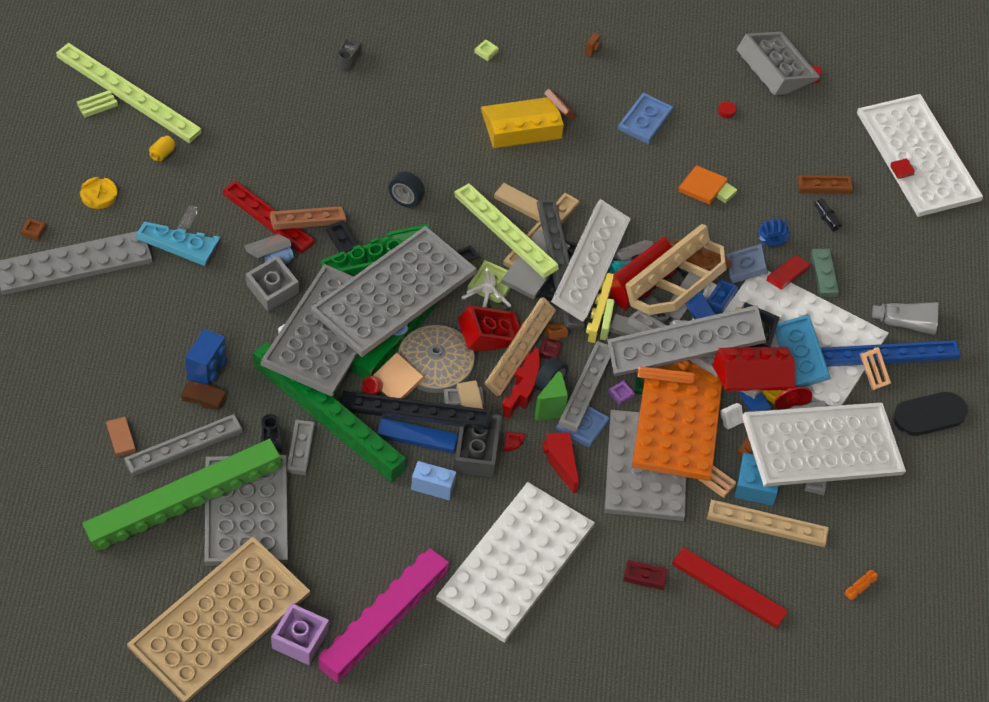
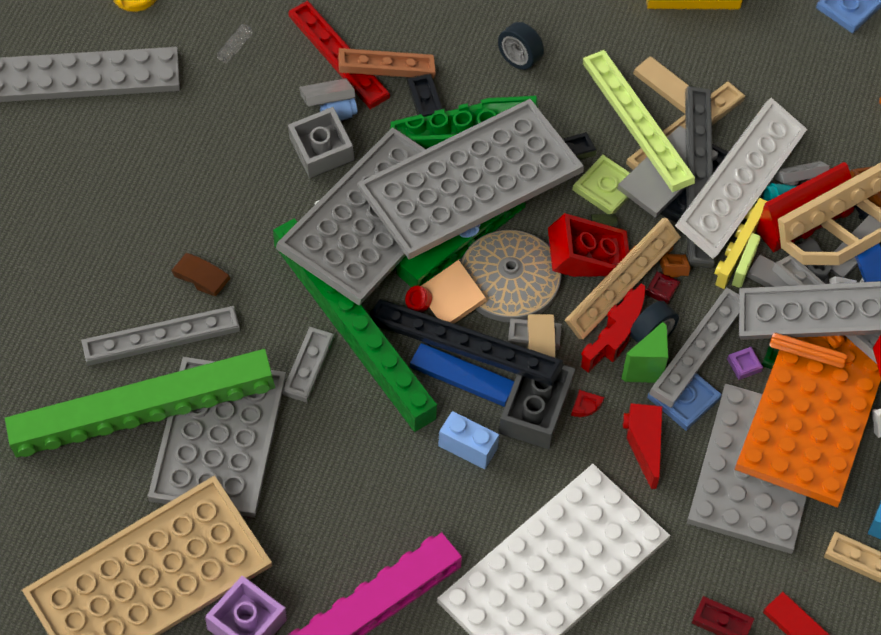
camera: 15 degrees right, 5 degrees up
dark orange tile [21,218,46,241] -> none
nougat tile [106,417,136,457] -> none
medium azure wing [136,222,220,266] -> none
blue brick [185,329,228,386] -> none
black piece [261,414,282,452] -> none
white plant [462,268,511,308] -> none
light nougat tile [698,466,737,498] -> none

